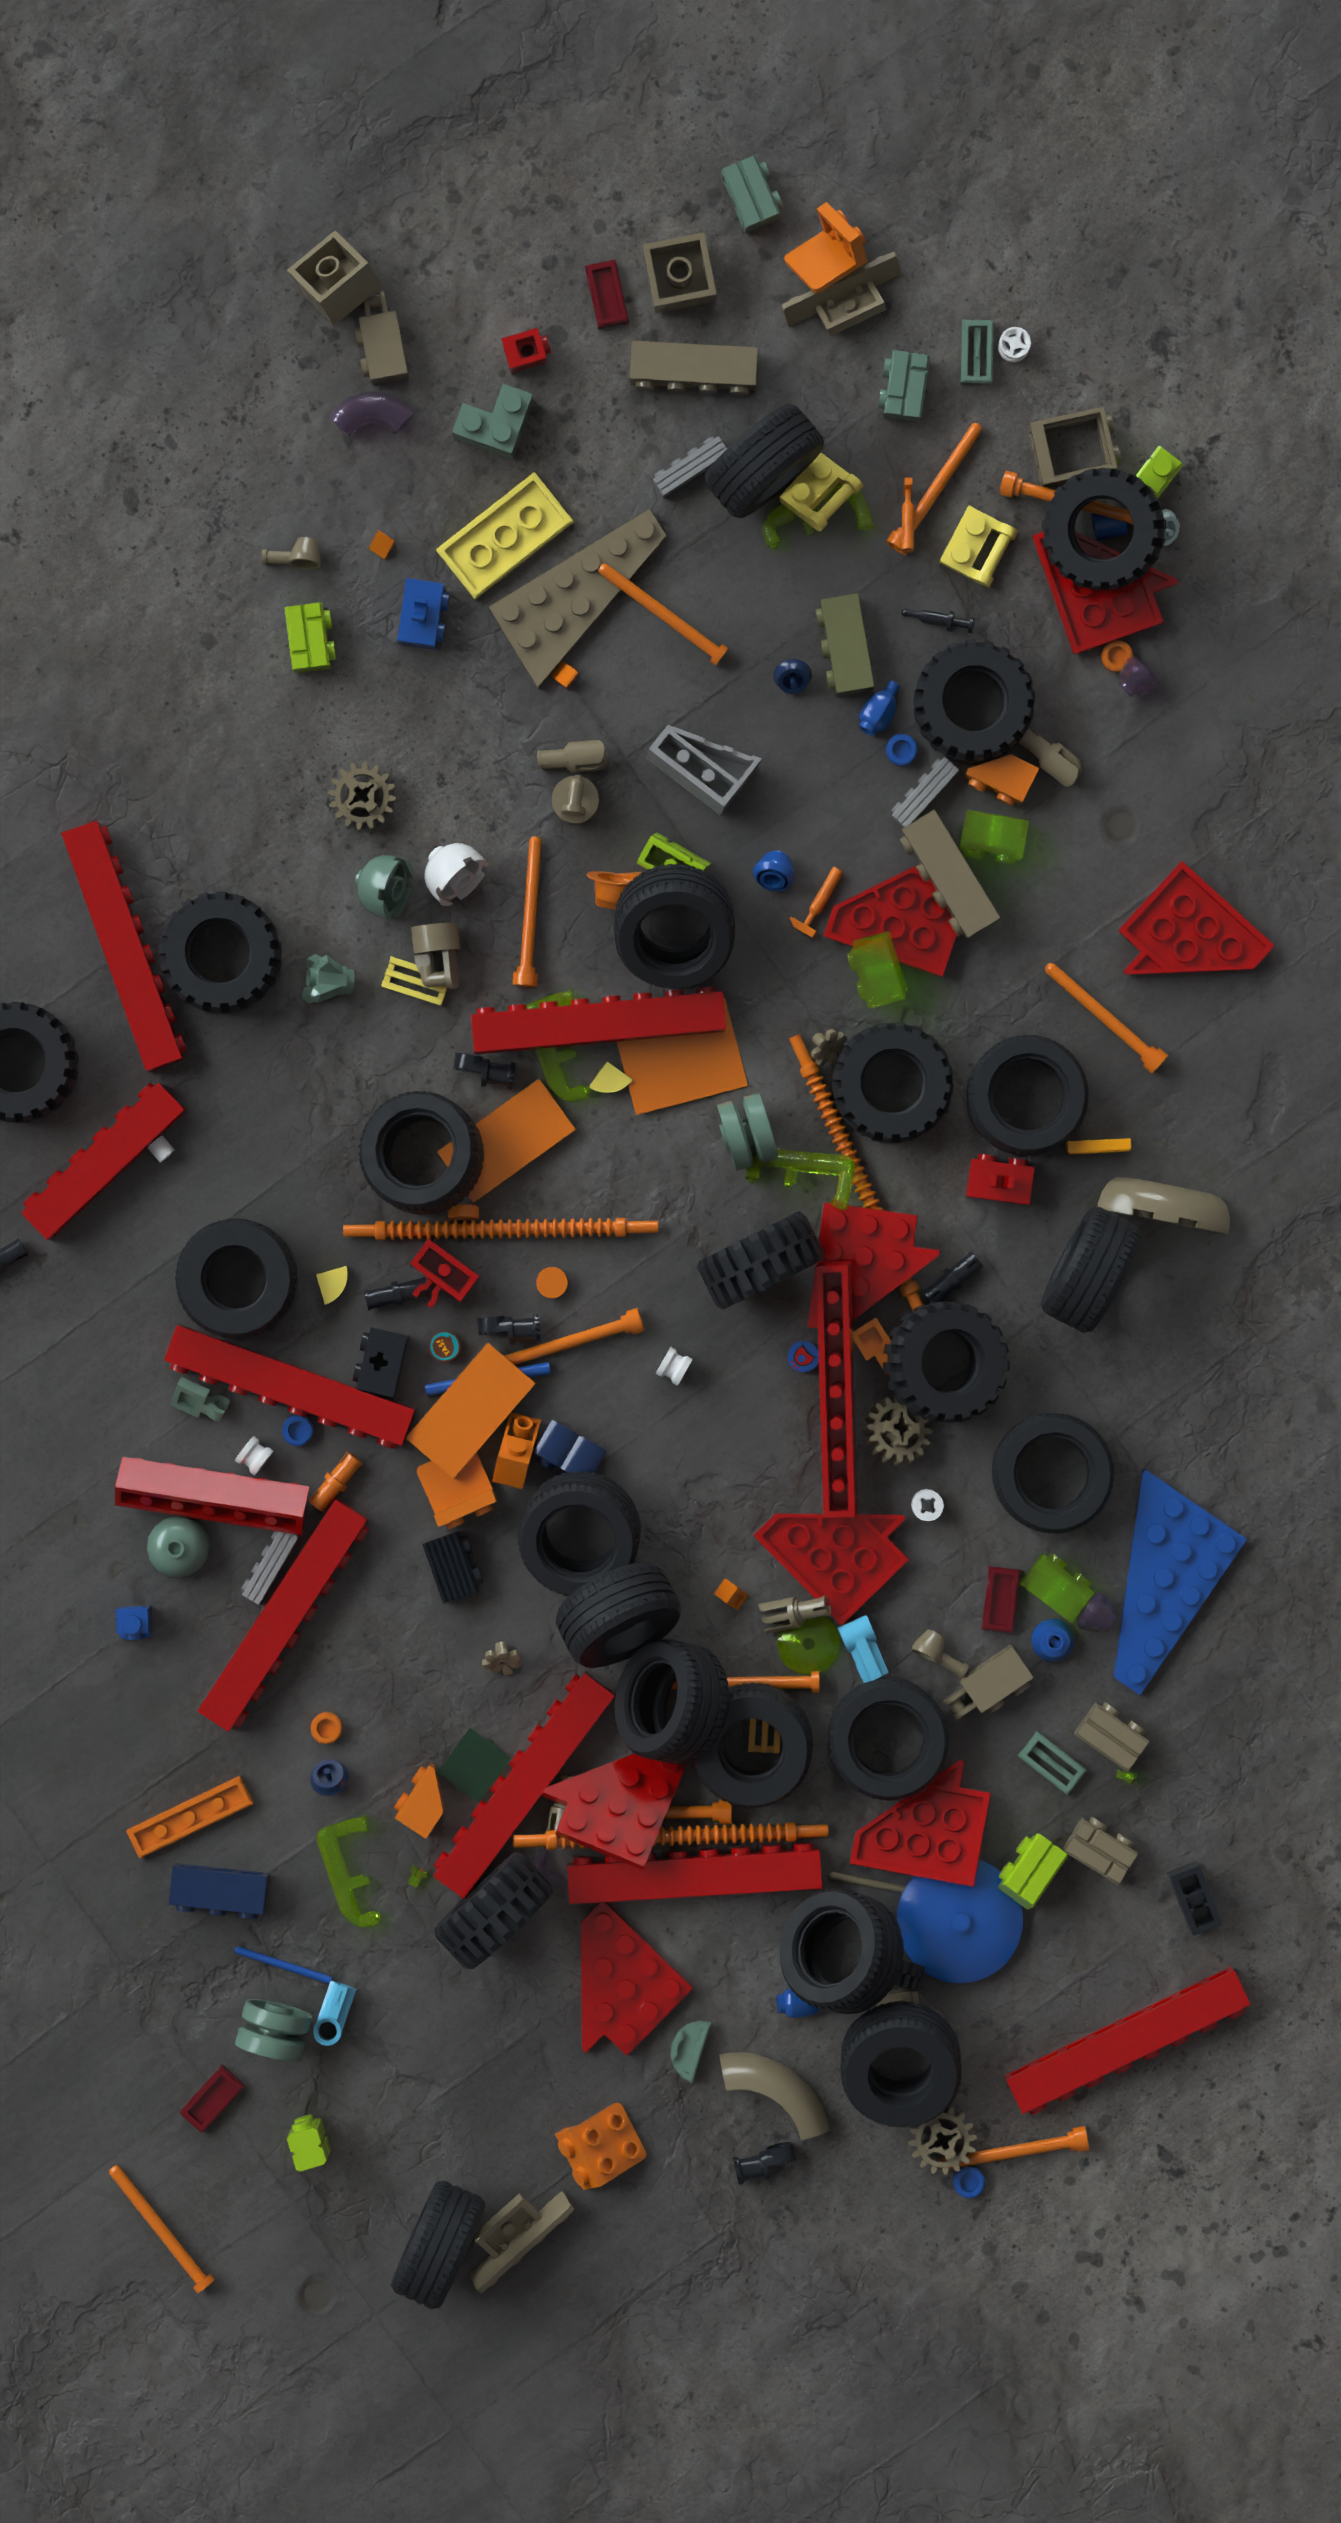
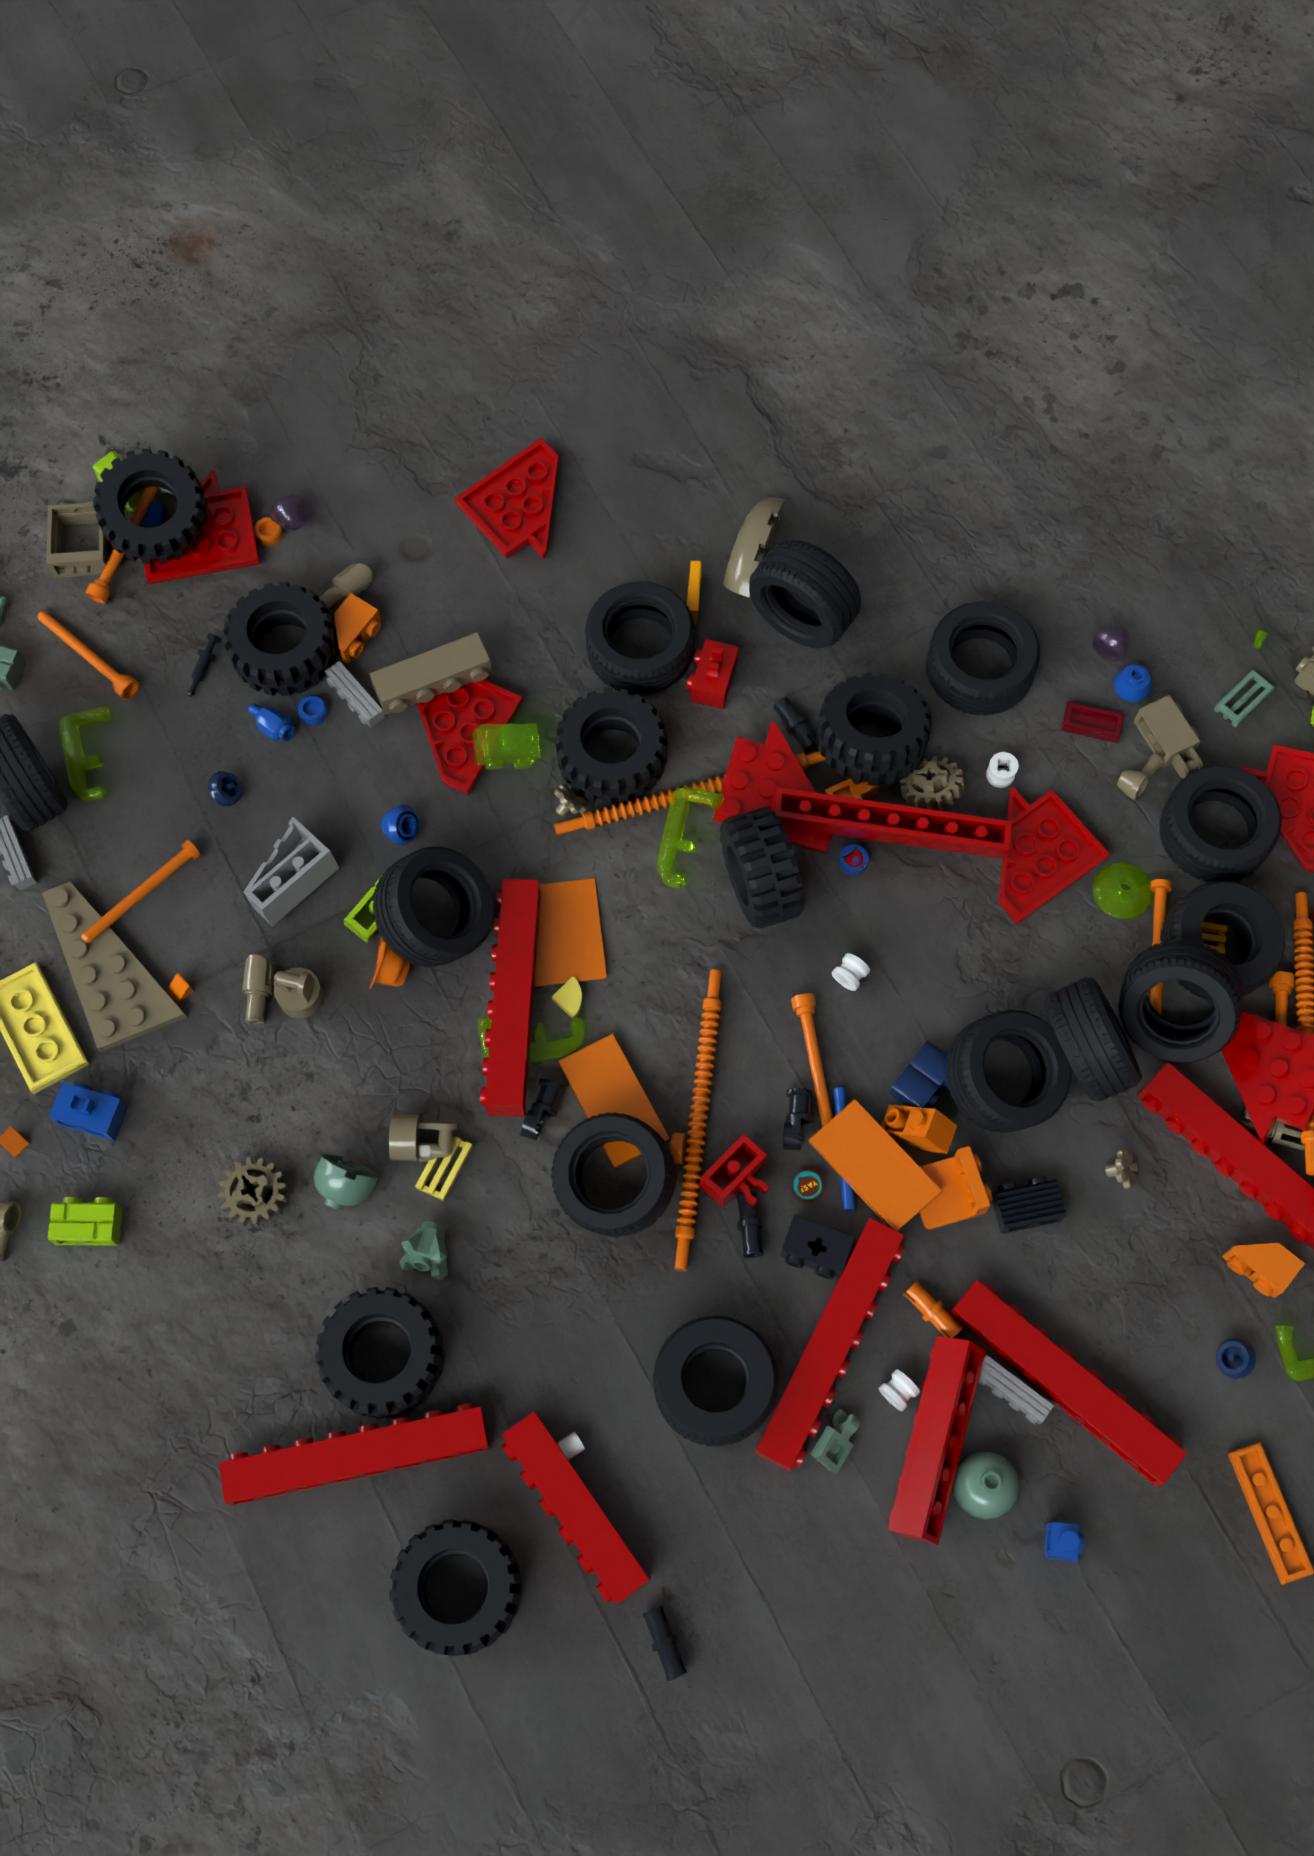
camera: 80 degrees left, 20 degrees down
blue tile [282,1415,314,1446] -> none
orange tile [311,1712,343,1744] -> none
light yellow tile [316,1266,348,1305] -> none
white cylinder [424,843,488,906] -> none
clear green piece [437,1728,512,1803] -> none
orange piece [512,836,542,988] -> none
orange tile [536,1267,568,1298] -> none
orange piece [714,1578,749,1611] -> none
sand green wheel [717,1092,779,1171] -> none
dark tan arm [758,1596,831,1634] -> none
light yellow plate [779,453,863,531] -> none
orange piece [790,866,844,938] -> none
olive brick [815,593,874,697] -> none
medium azure piece [837,1615,889,1683] -> none
orange piece [901,478,914,553] -> none
light yellow plate [939,505,1018,588] -> none
clear neon green brick [959,809,1029,865] -> none
clear neon green brick [1019,1553,1094,1623] -> none
orange piece [1045,963,1168,1074] -> none
dark tan brick [1074,1702,1149,1772] -> none
blue wing [1113,1470,1247,1695] -> none

